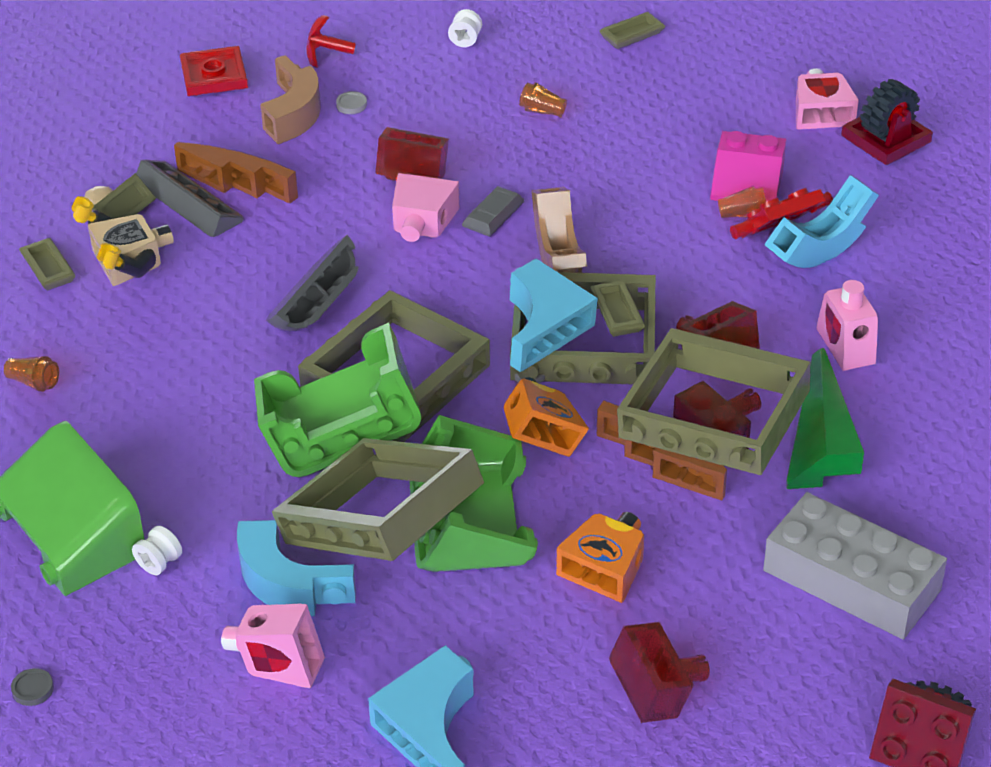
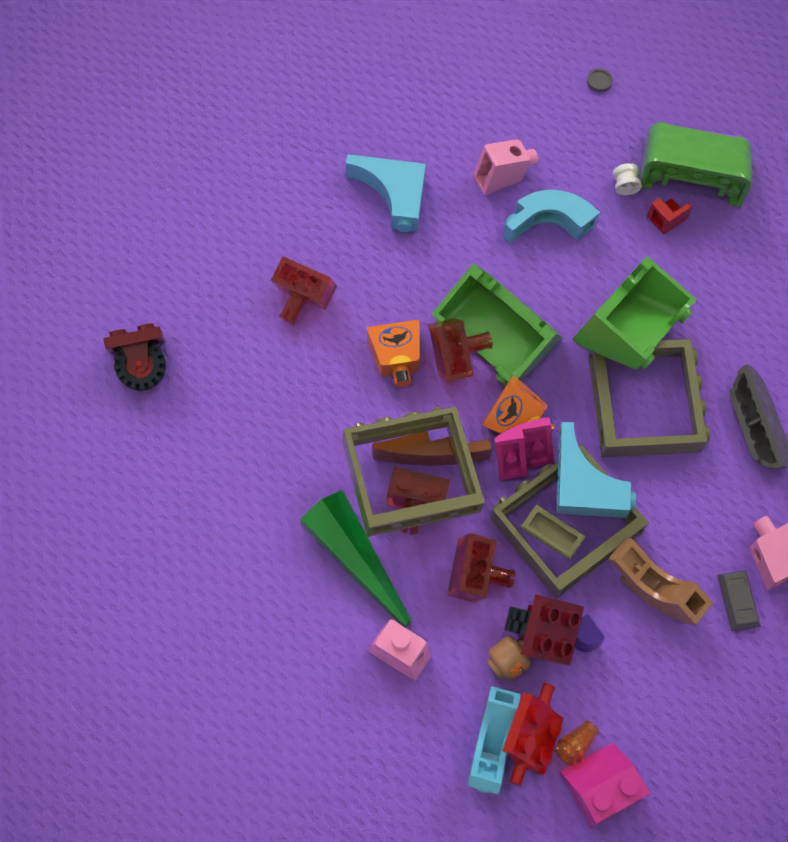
camera: 135 degrees right, 25 degrees up
olive window [272,438,484,561] -> none
light grey brick [763,492,947,640] -> none
none -> clear red brick [428,318,493,382]
none -> medium nougat head [487,636,531,681]
none -> dark pink slope [494,417,554,481]
none -> dark red plate [504,594,584,665]
none -> dark purple brick [575,614,605,652]
none -> panel [647,198,693,235]

